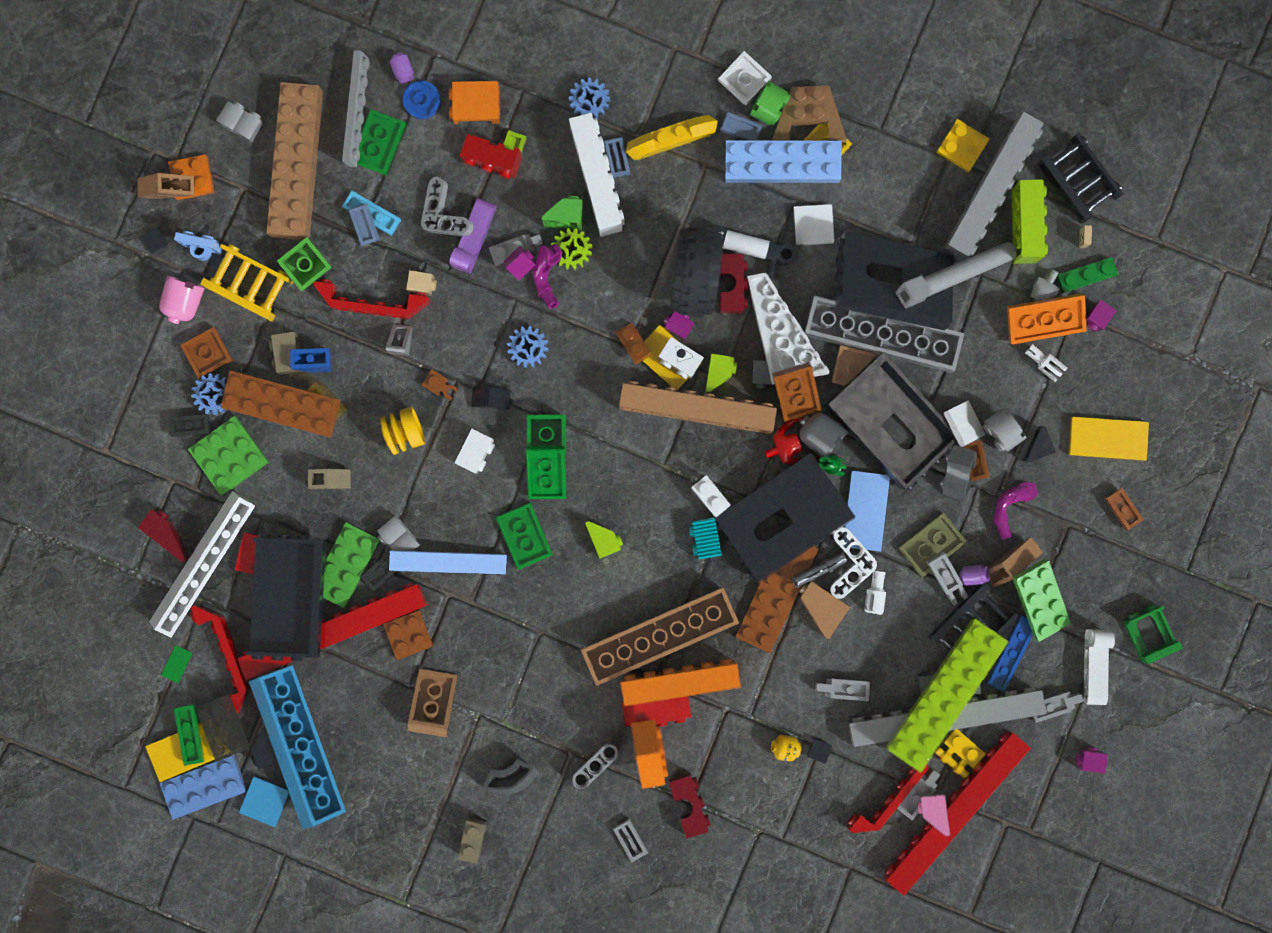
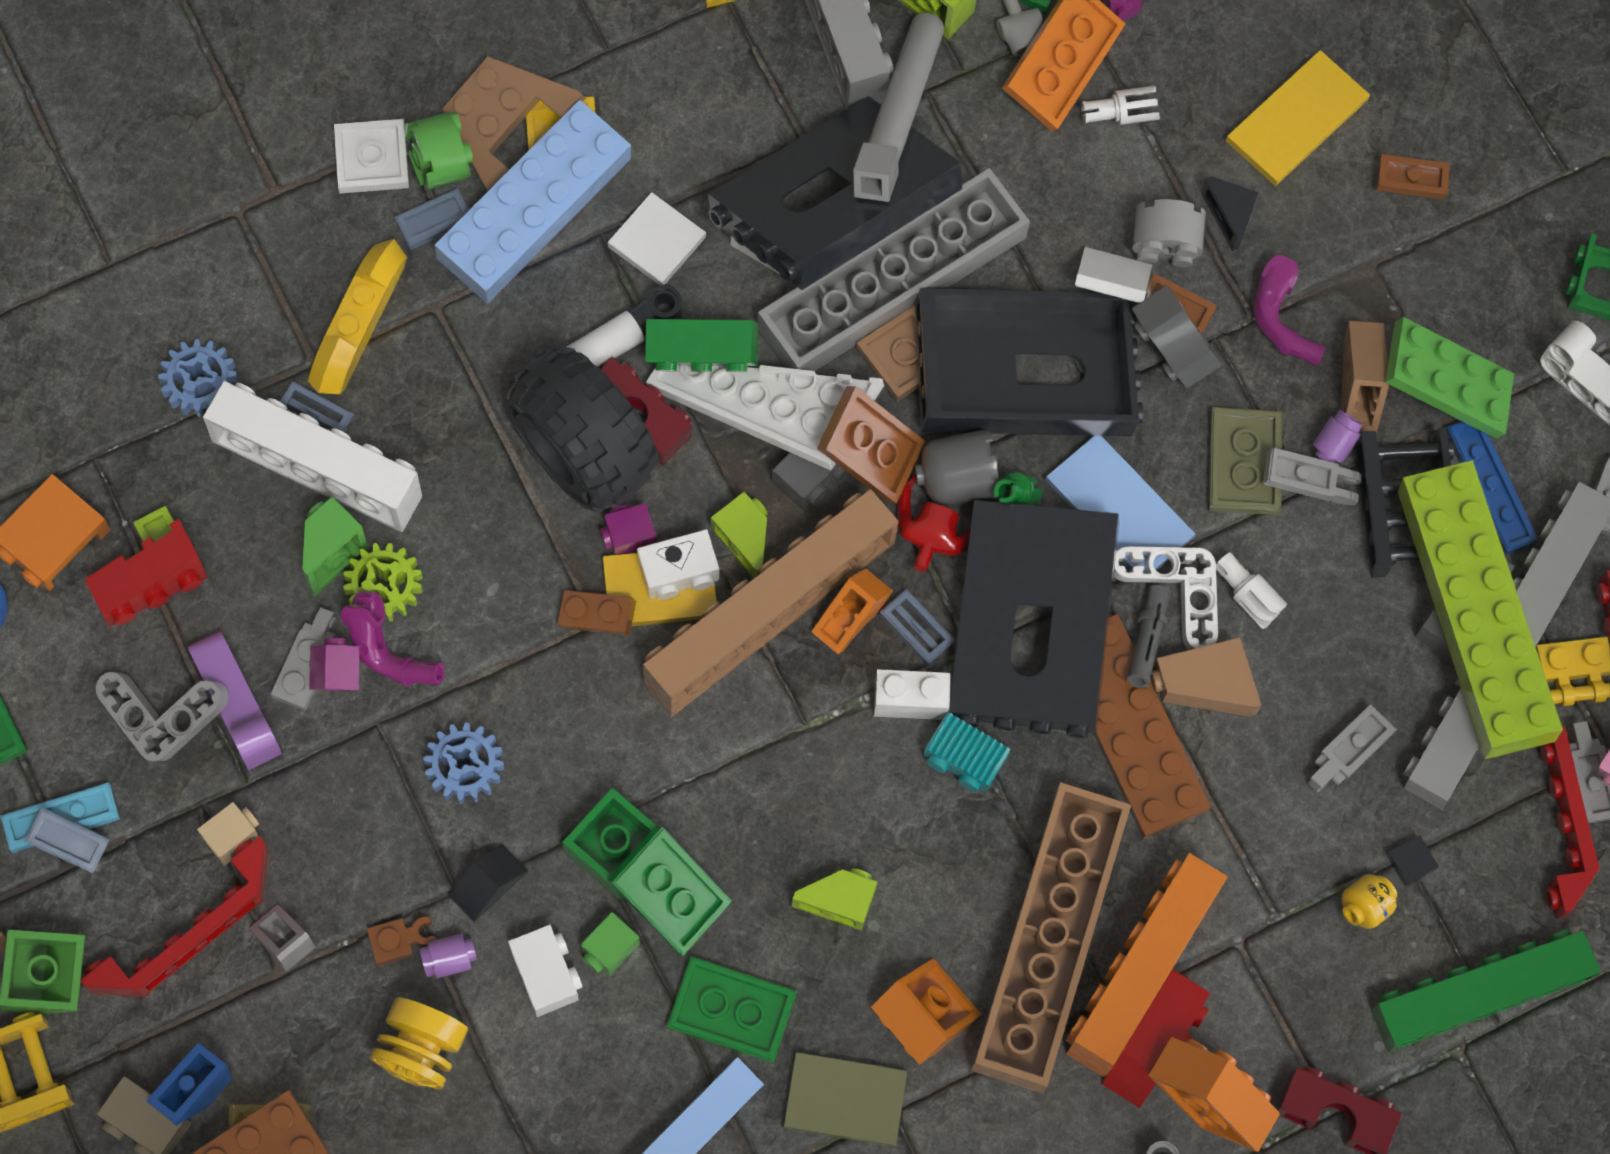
camera: 55 degrees left, 15 degrees down
none -> medium lavender brick [419,933,477,978]
none -> bright green brick [581,912,640,977]
none -> green brick [645,319,758,373]
none -> olive tile [784,1052,908,1147]
none -> orange arch [811,569,893,655]
none -> orange slope [871,958,982,1065]
none -> sand blue tile [879,589,955,667]
none -> green brick [1371,929,1601,1052]

